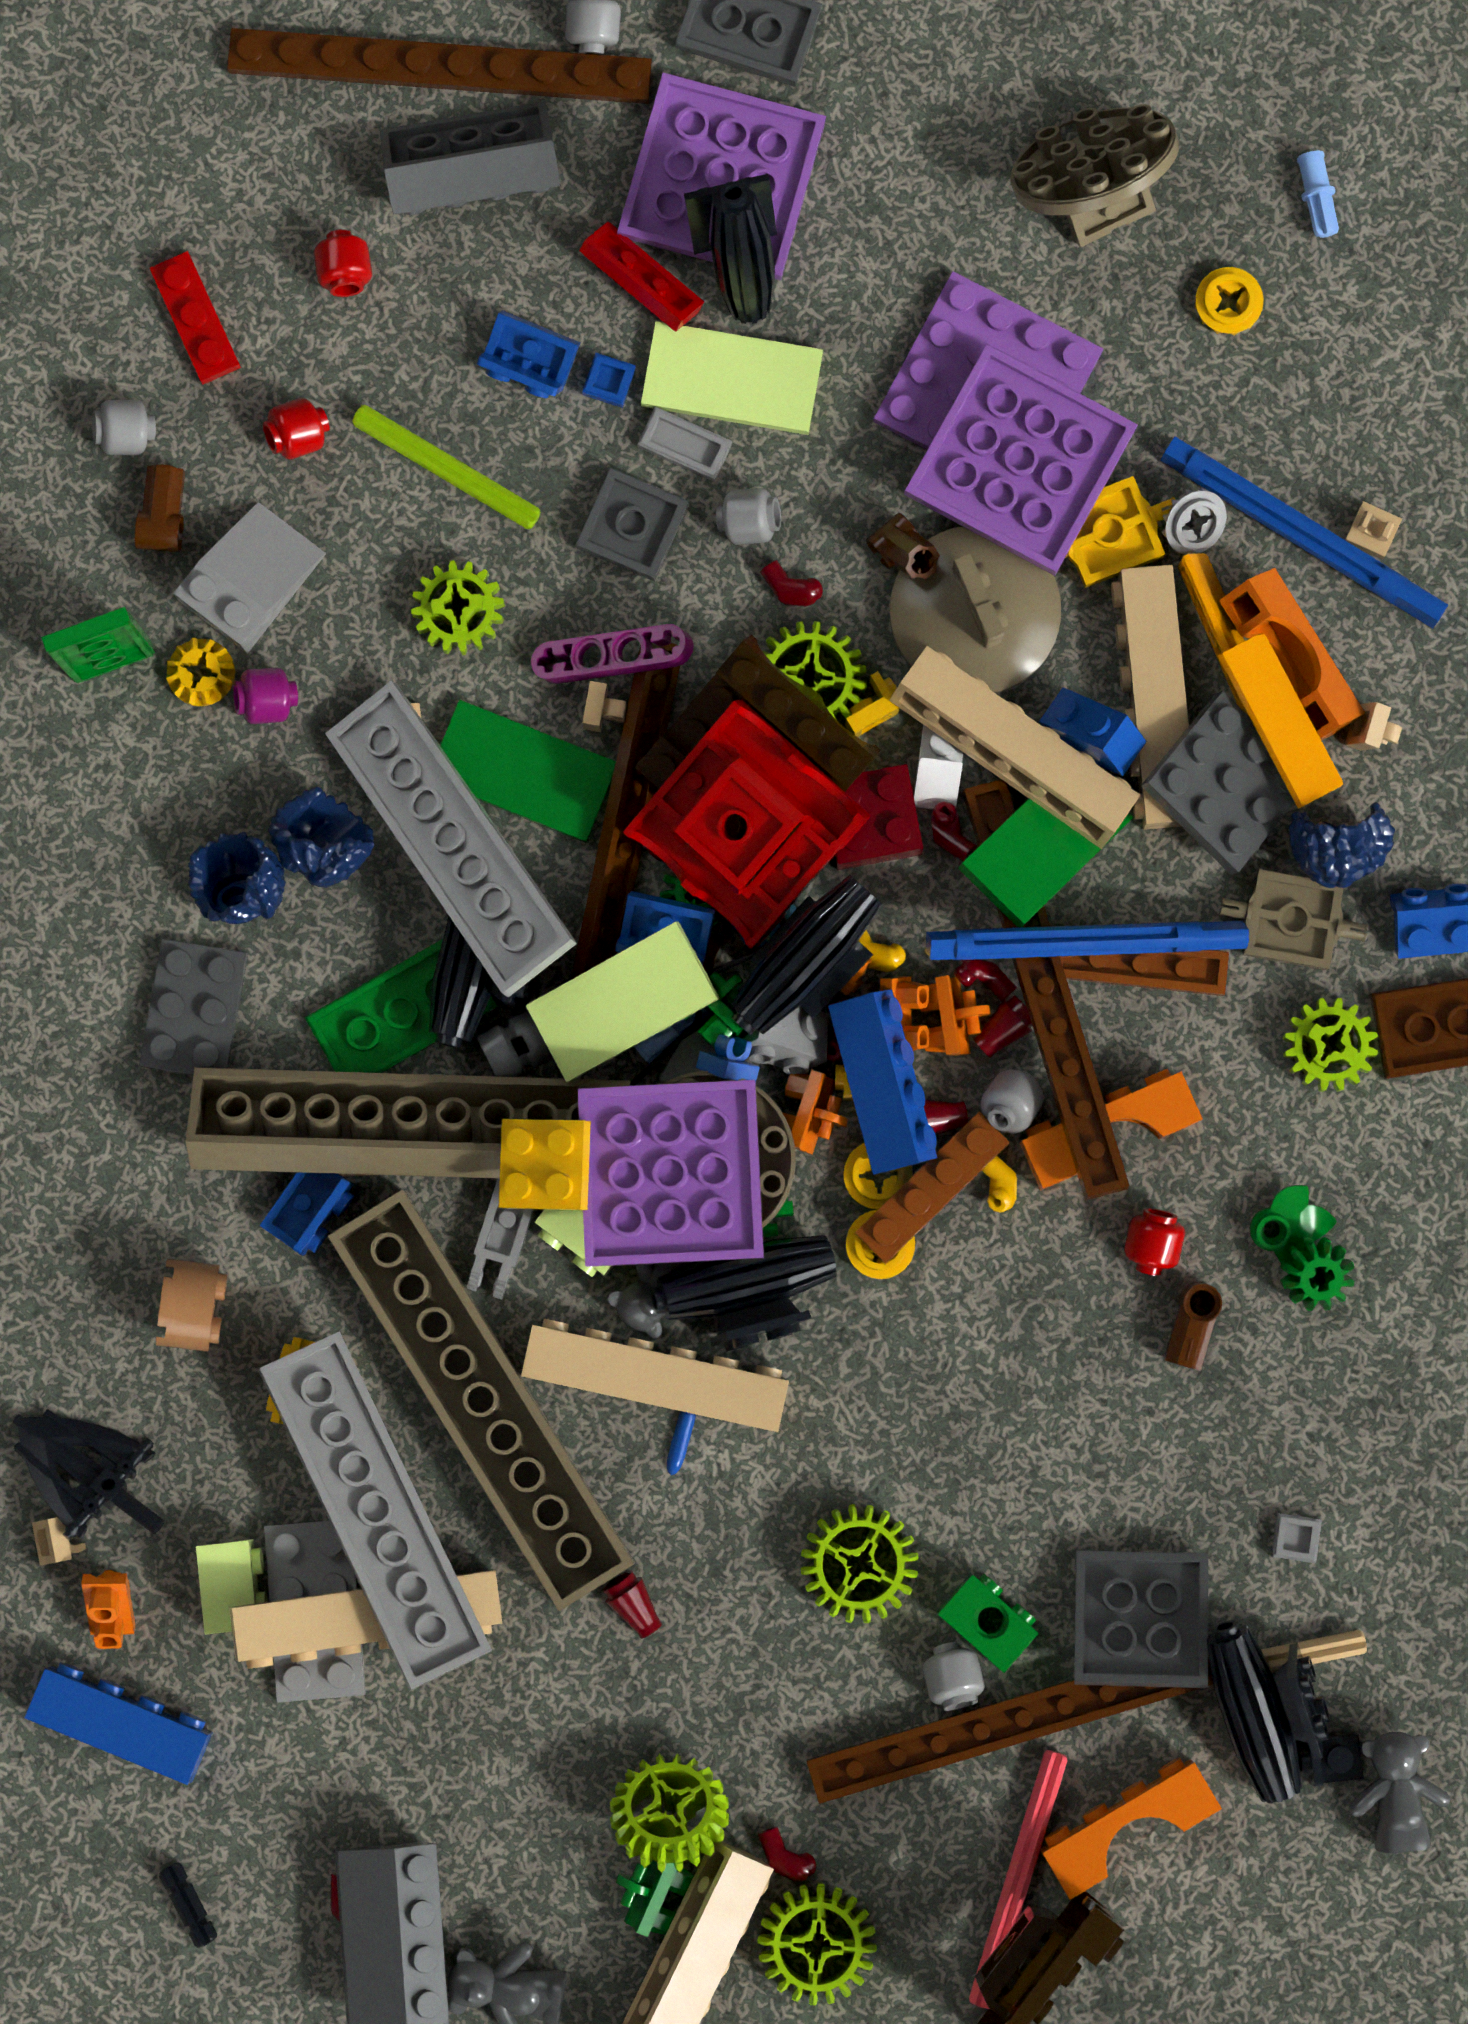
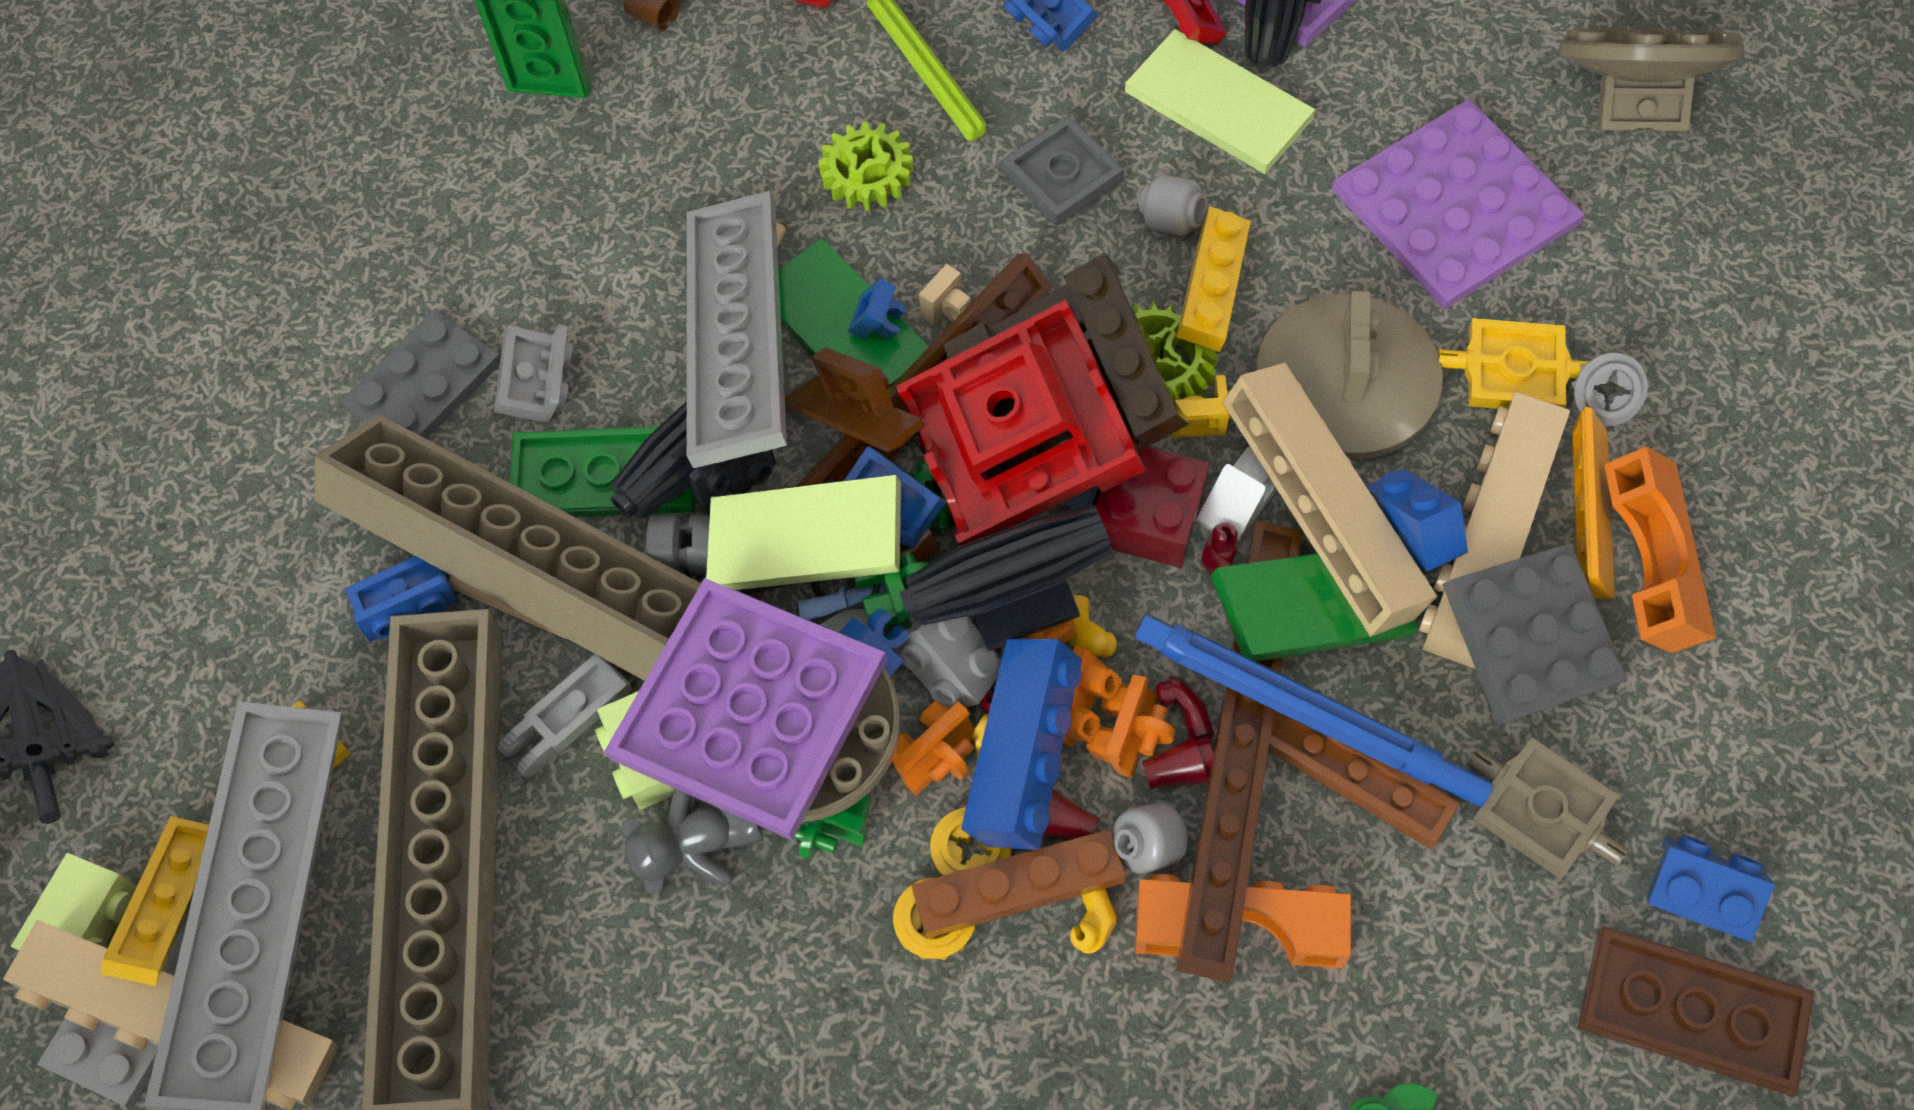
camera: 30 degrees right, 20 degrees down
medium nougat brick [156,1258,228,1352] -> none
yellow gear [166,638,235,706] -> none
light grey slope [173,502,326,654] -> none
dark blue hair [188,832,286,924] -> none
magenta head [233,667,298,724] -> none
dark blue hair [268,786,375,888] -> none
yellow plate [499,1119,591,1210] -> none
tan brick [521,1319,789,1432] -> none
magenta beam [531,624,694,684] -> none
blue tile [582,353,636,408] -> none
light grey tile [637,407,732,482] -> none
black plate [651,1235,837,1352] -> none
blue piece [667,1411,696,1475] -> none
dark red arm [760,560,823,607] -> none
reddish brown piece [865,513,940,580] -> none
medium lavender plate [904,344,1138,576] -> none
red head [1124,1208,1185,1275] -> none
blue piece [1160,436,1448,629] -> none
yellow gear [1195,267,1264,336] -> none
light orange slope [1217,633,1343,809] -> none
lime gear [1282,998,1378,1092] -> none
dark blue hair [1289,802,1395,888] -> none
light blue axle [1297,150,1339,238] -> none
tan tile [1345,501,1402,560] -> none
tan tile [1345,702,1402,750] -> none
none -> yellow plate [100,816,209,986]
none -> light grey bracket [494,324,573,422]
none -> reddish brown bracket [785,347,925,452]
none -> blue tile [848,278,907,339]
none -> yellow plate [1176,206,1251,352]

